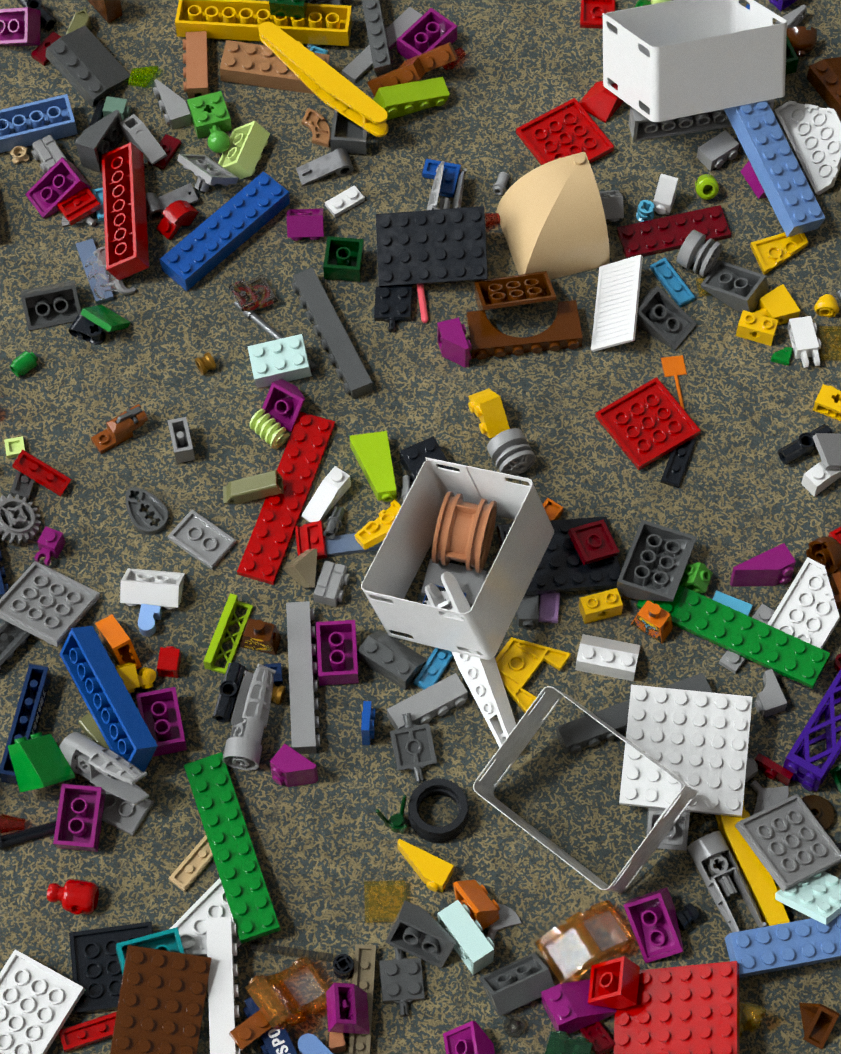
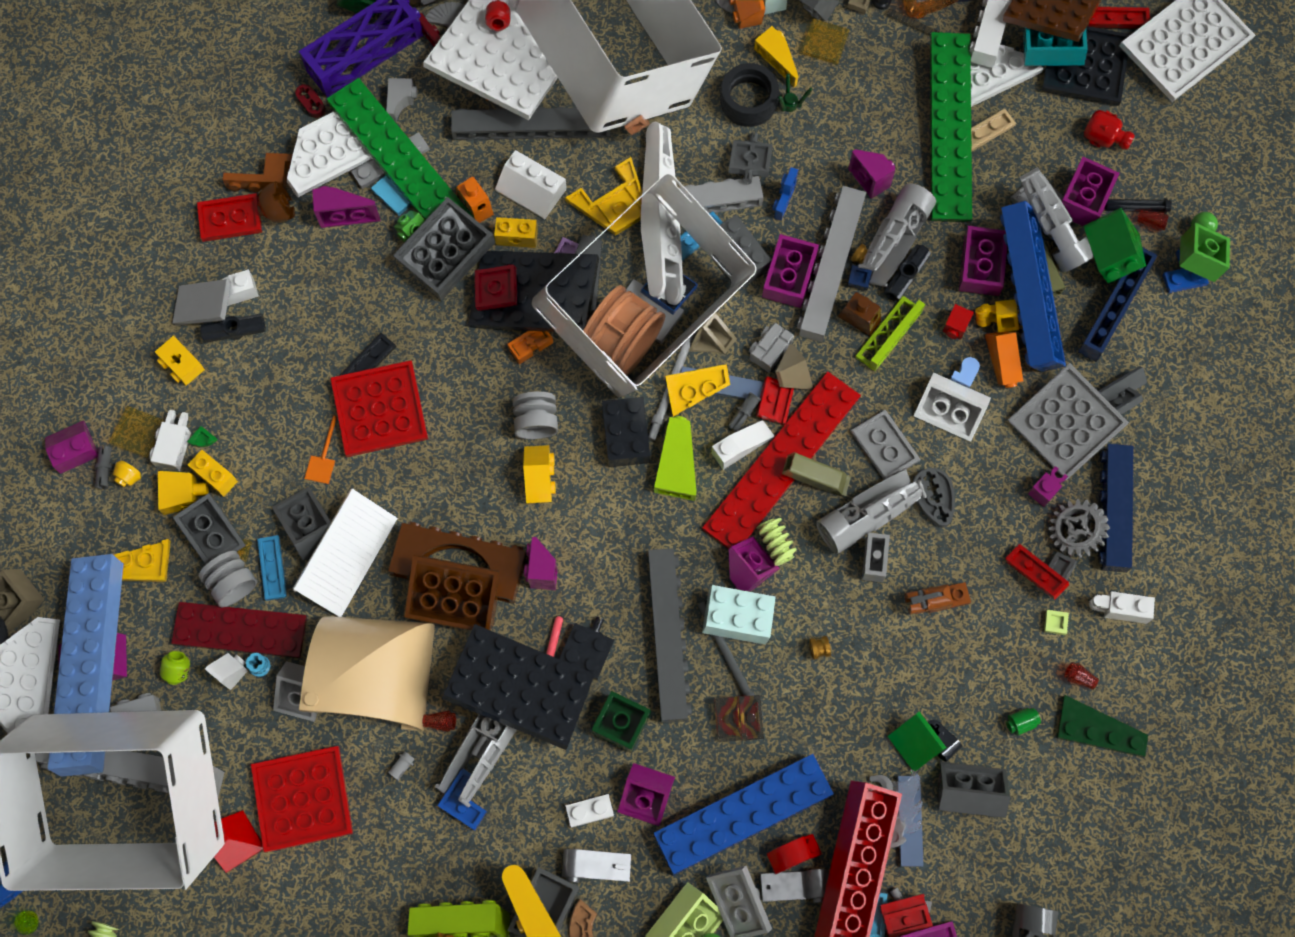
camera: 160 degrees left, 10 degrees up
none -> red head [485,0,511,31]
none -> nougat slope [624,114,650,135]
none -> light grey piece [816,468,927,554]

